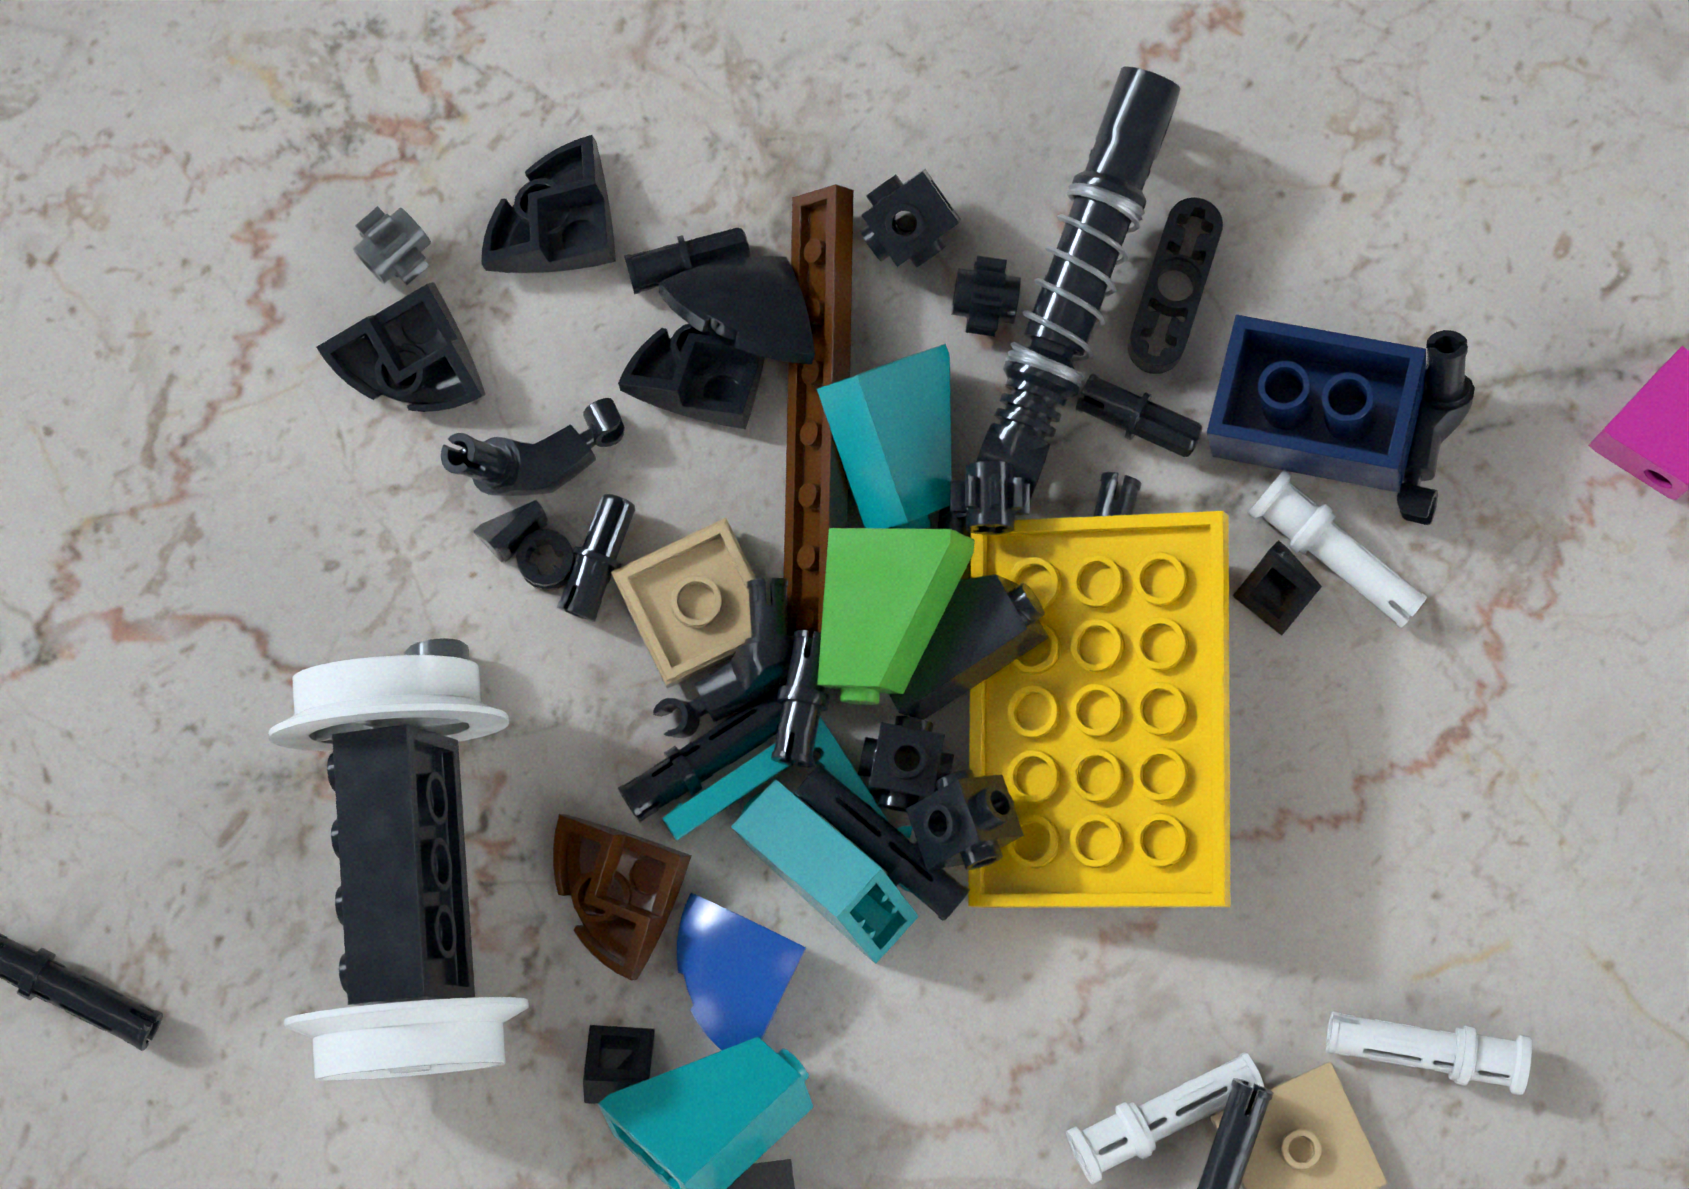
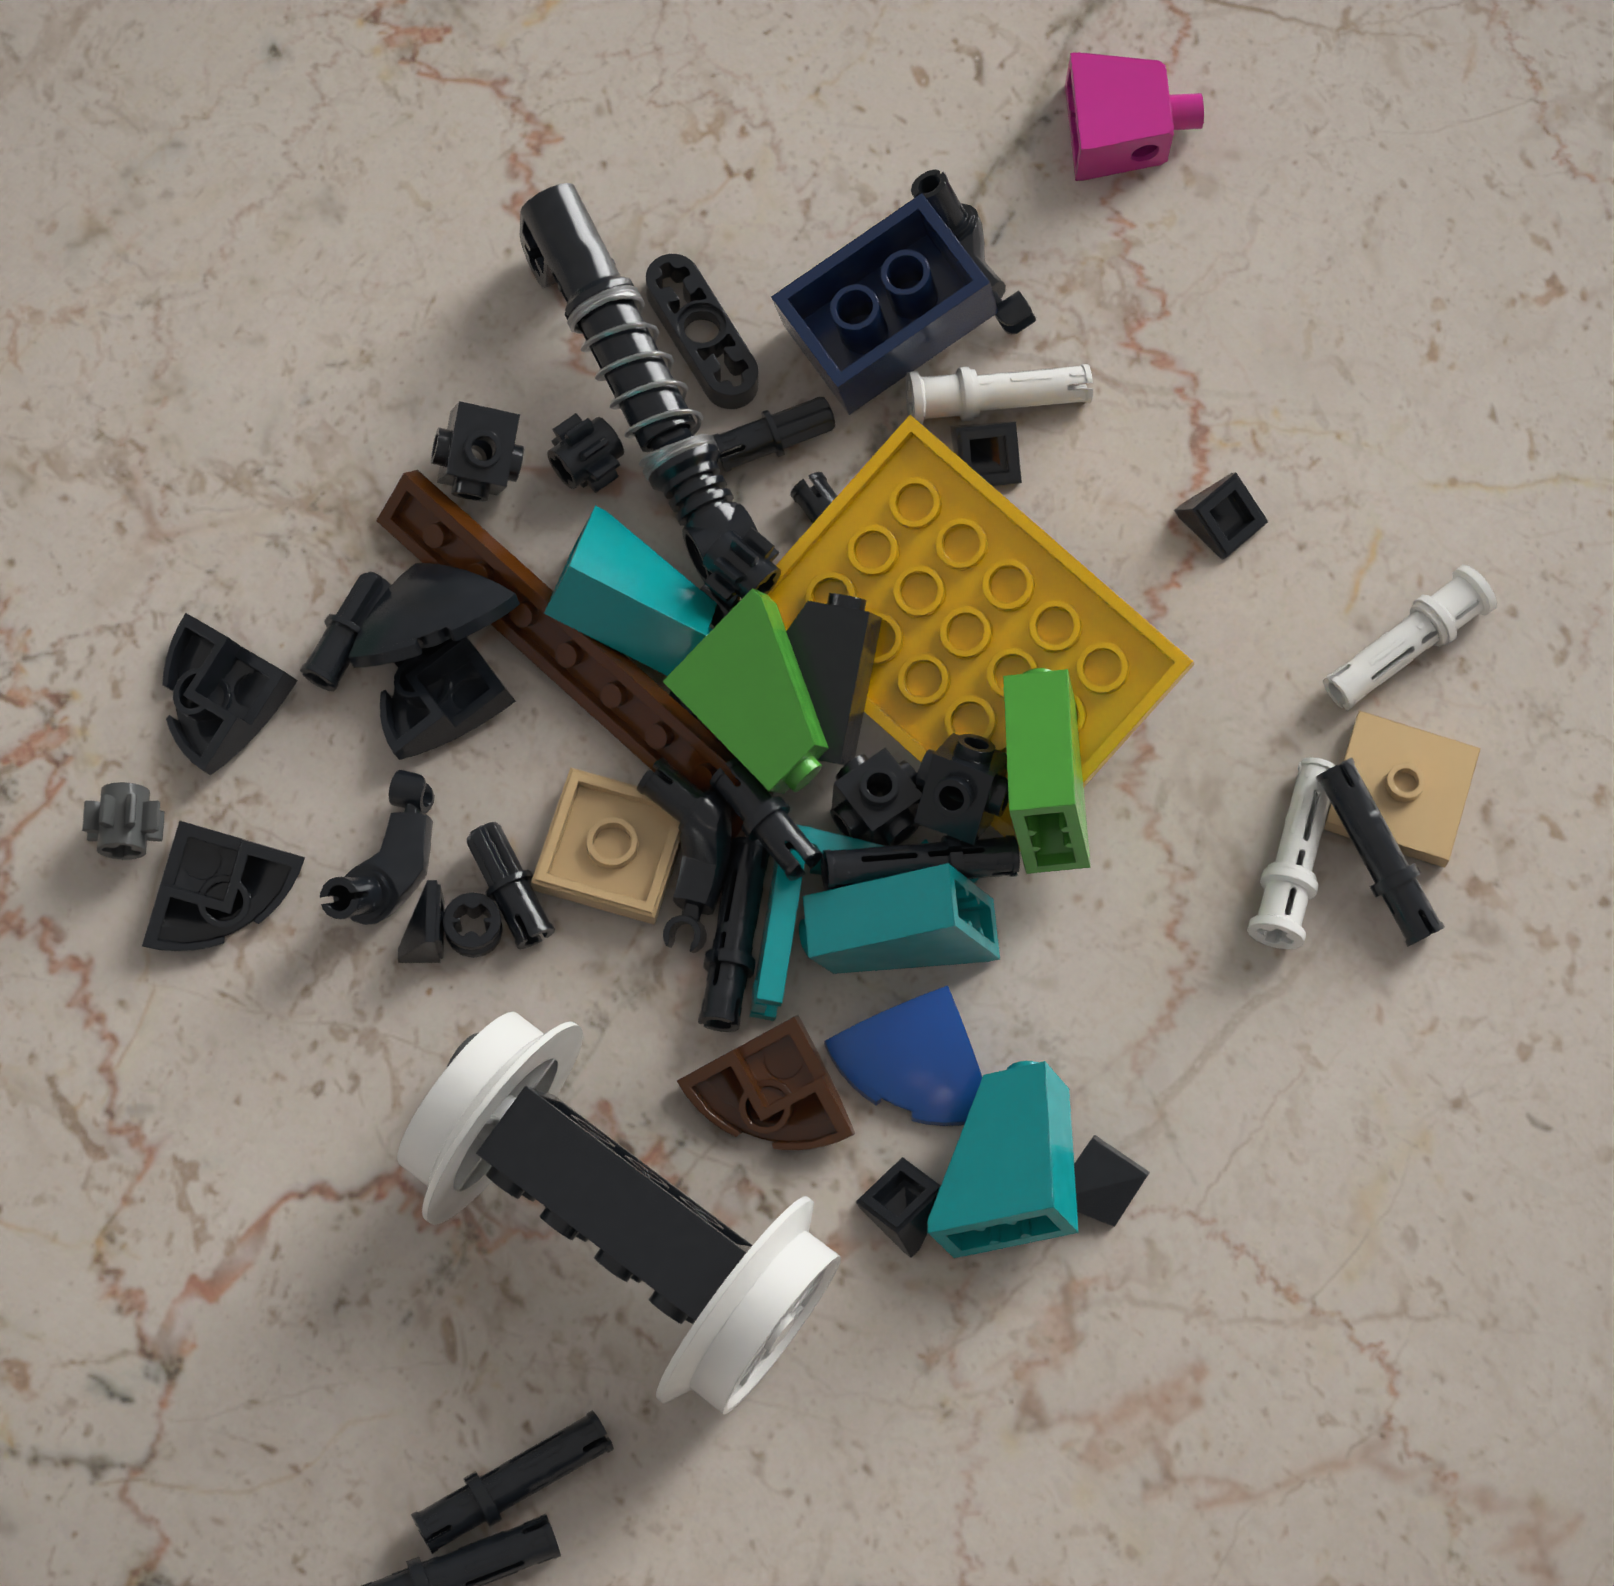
camera: 50 degrees left, 10 degrees down
none -> black pin [411,1410,614,1554]
none -> bright green slope [1003,668,1091,874]
none -> black slope [1174,472,1268,559]

